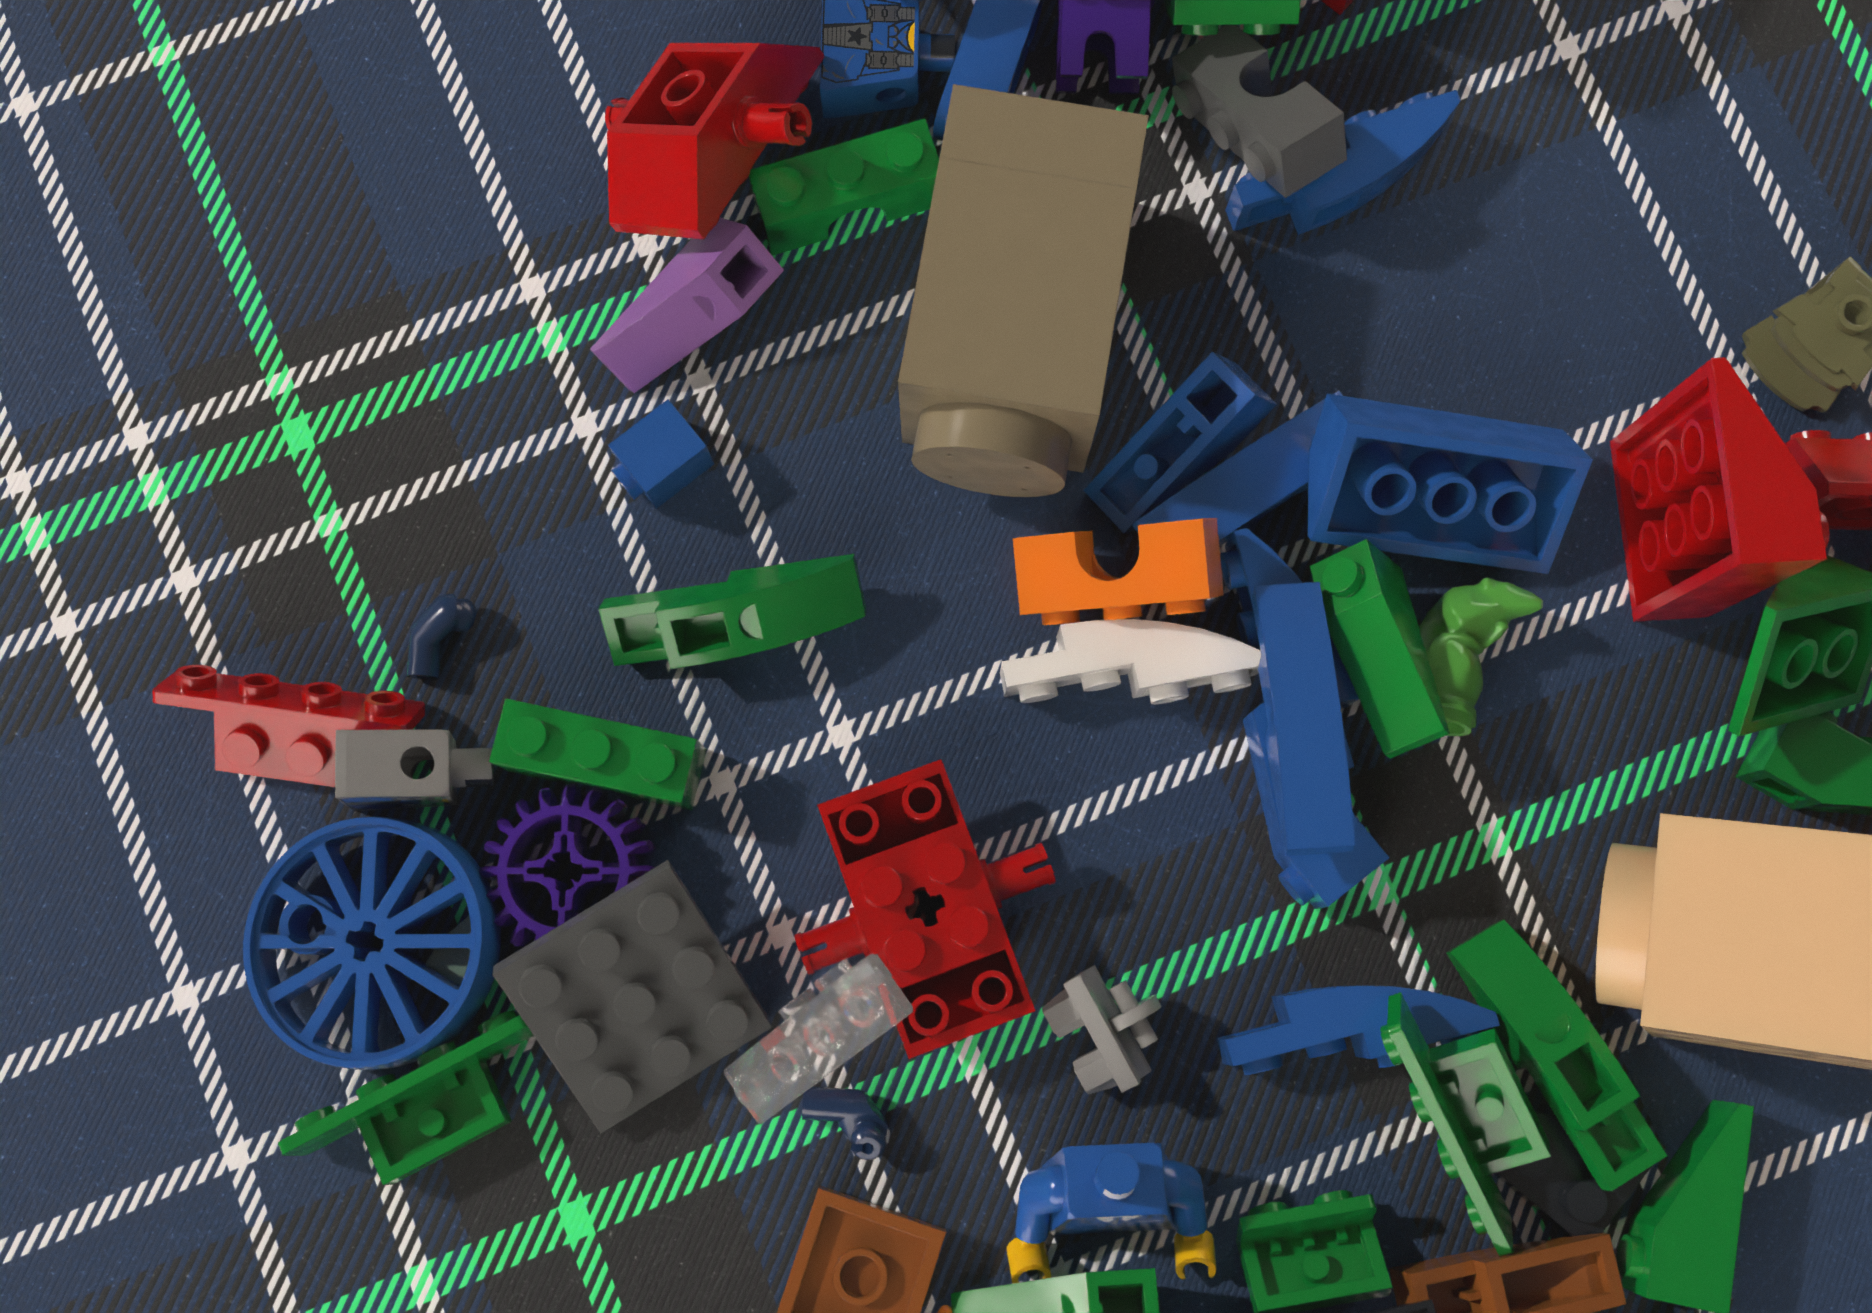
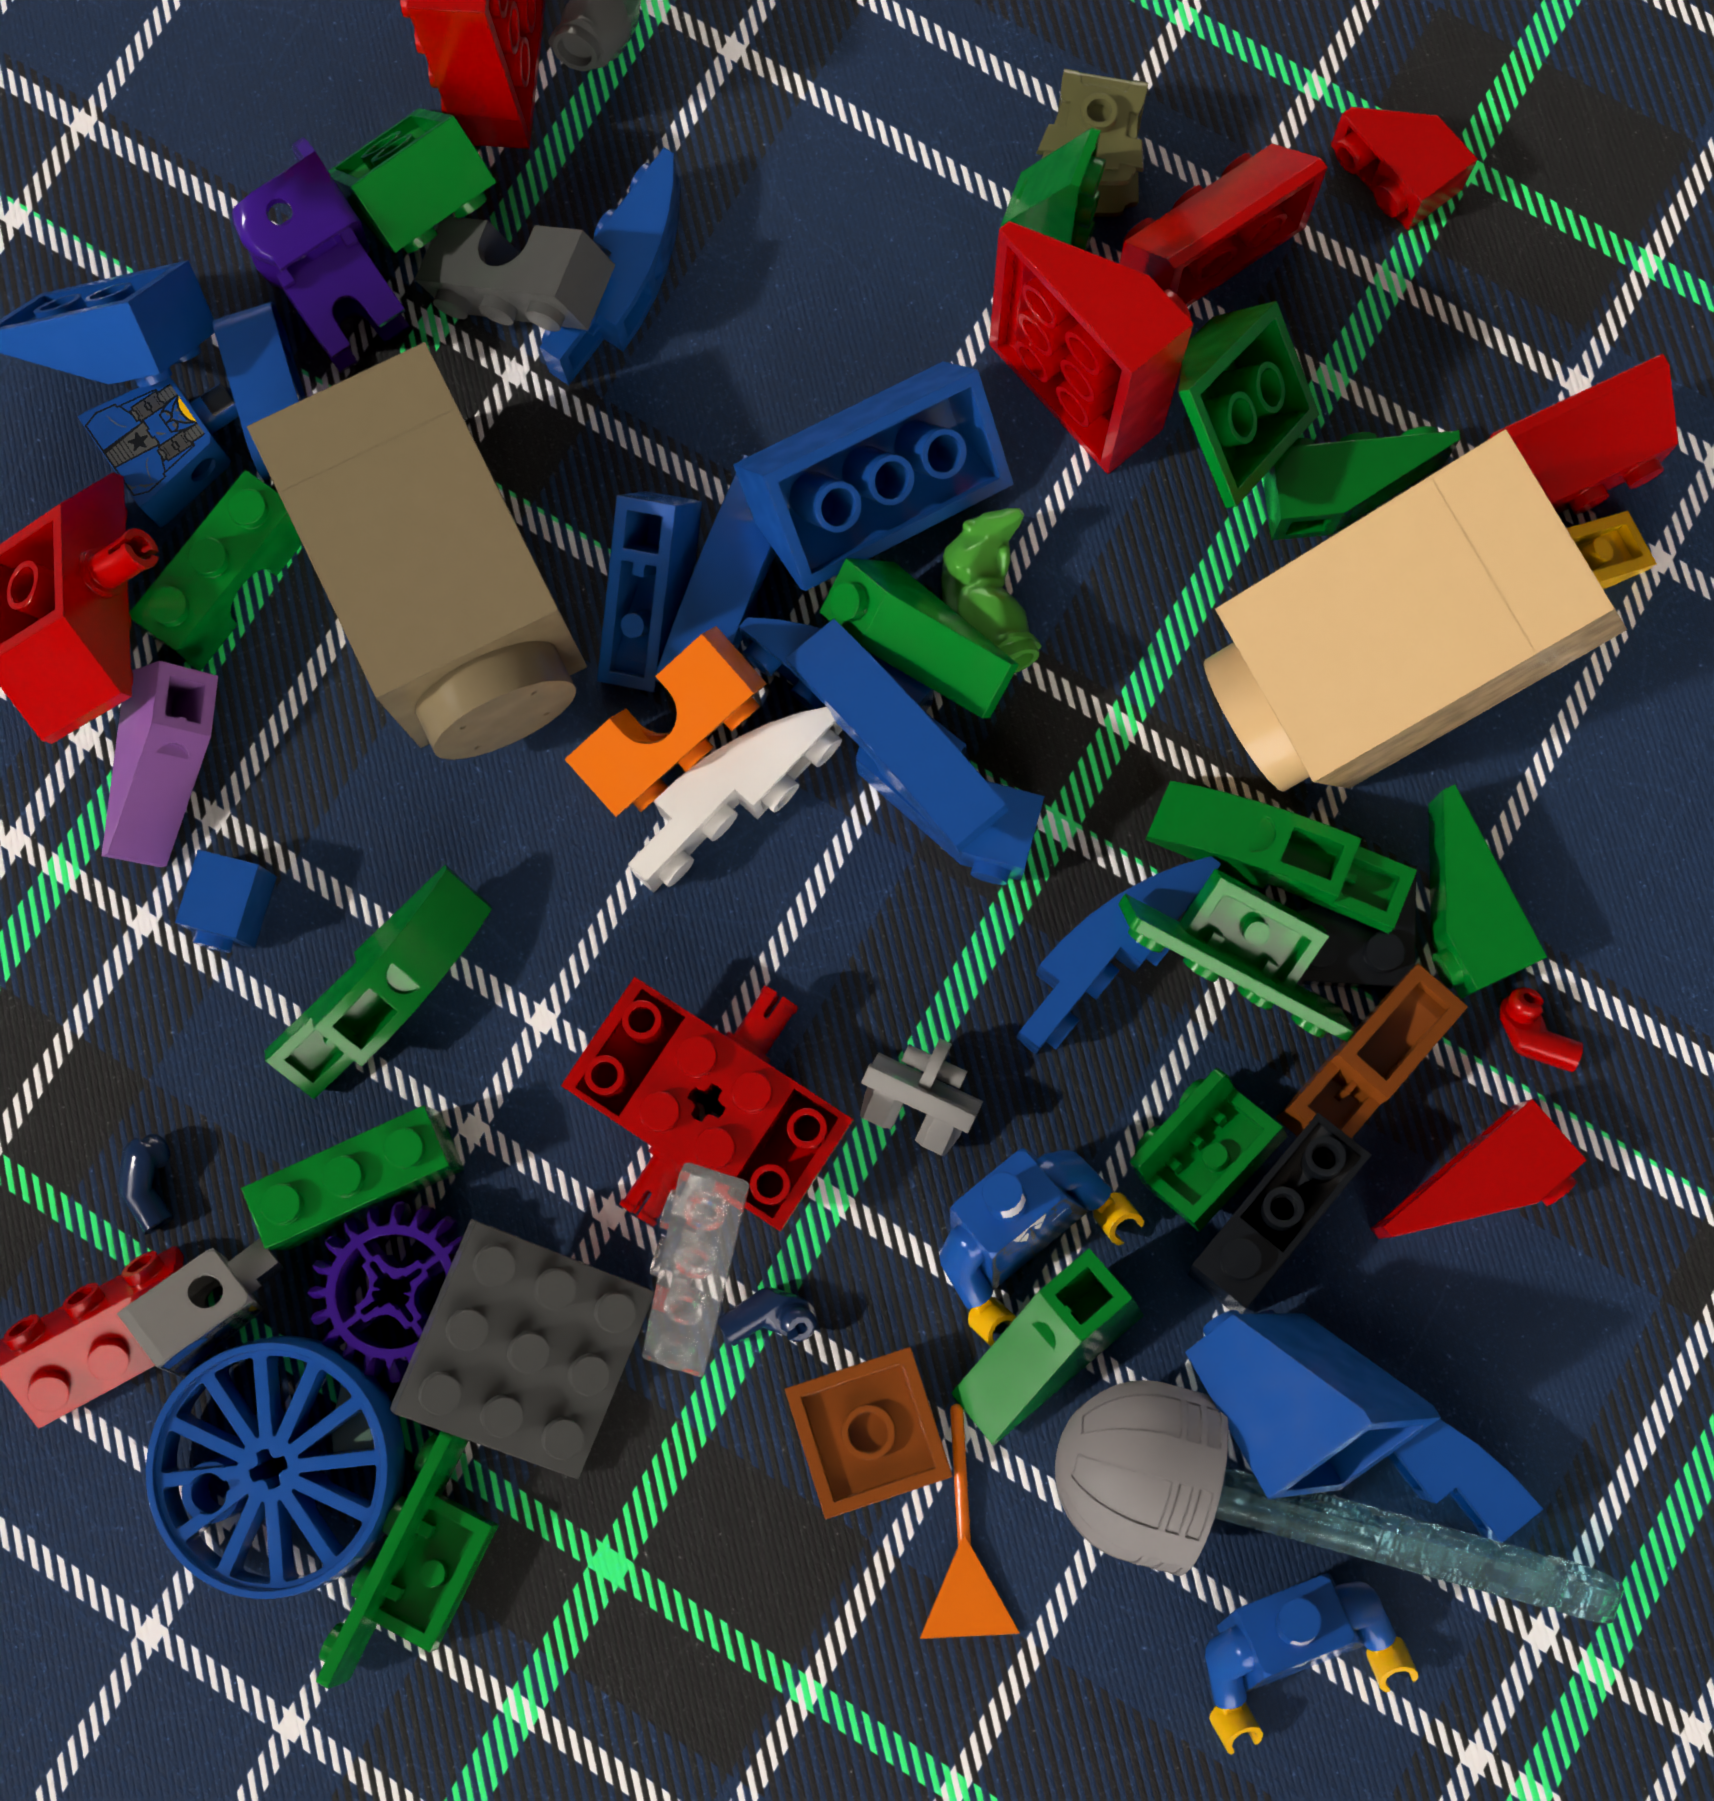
camera: 30 degrees left, 0 degrees up
none -> green slope [1000,128,1106,251]

